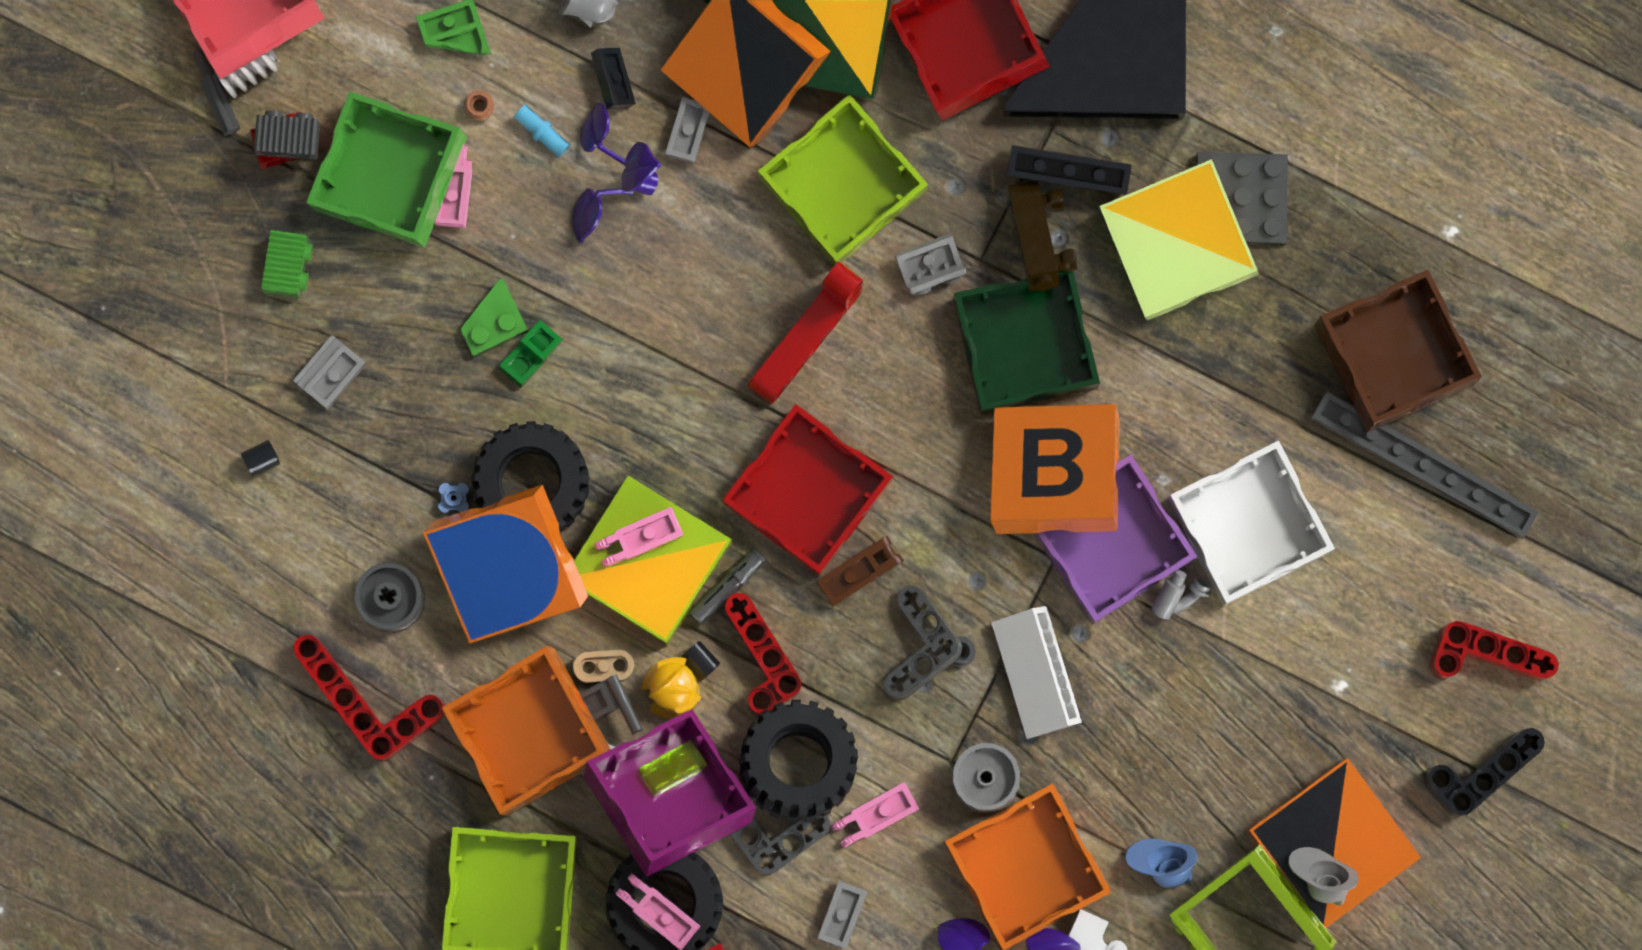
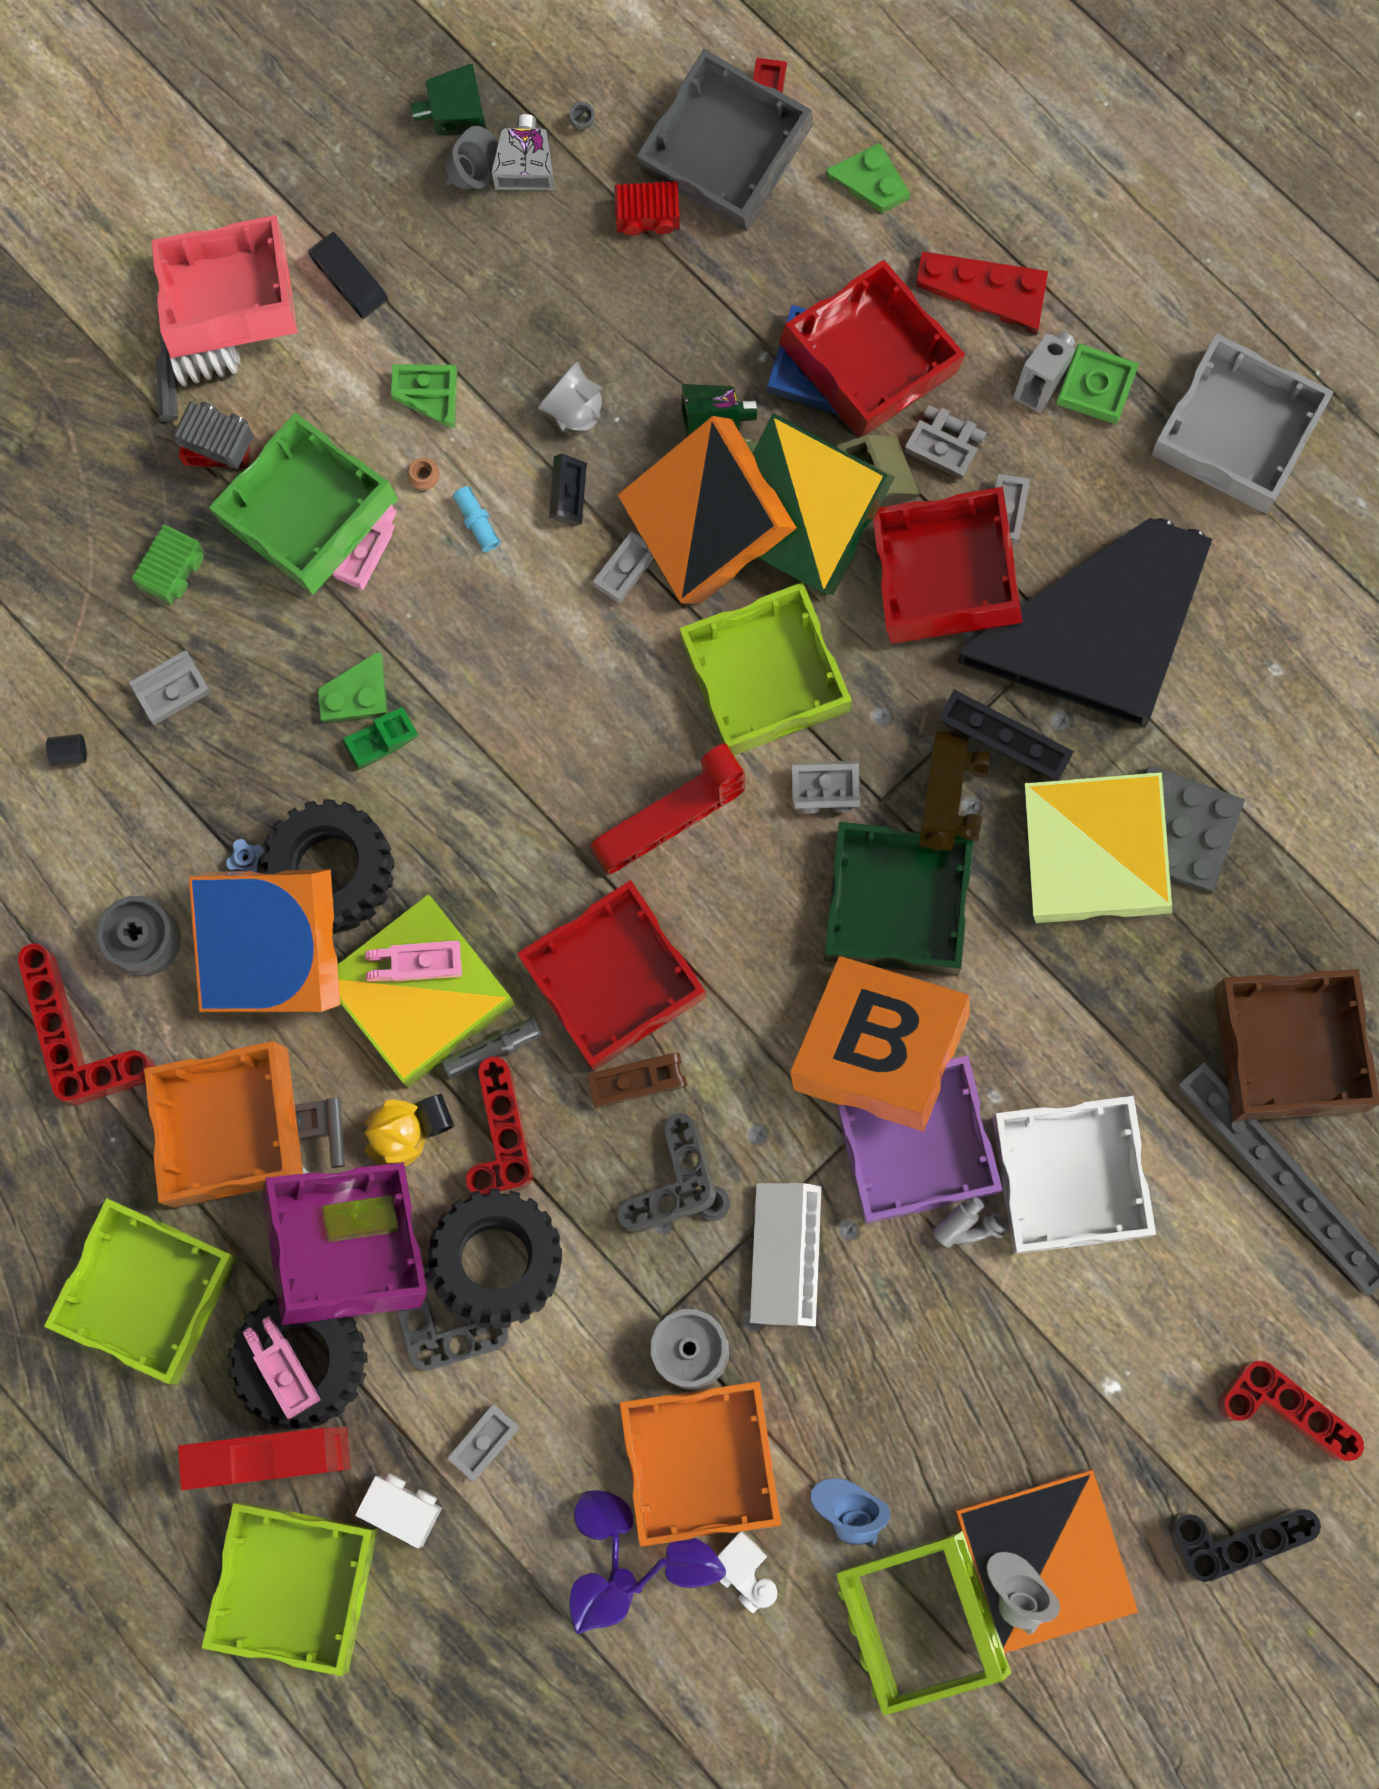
camera: 30 degrees right, 5 degrees down
dark purple plant [573,103,661,244] -> none
tan plate [573,650,635,683] -> none
bright pink hinge [830,782,919,848] -> none

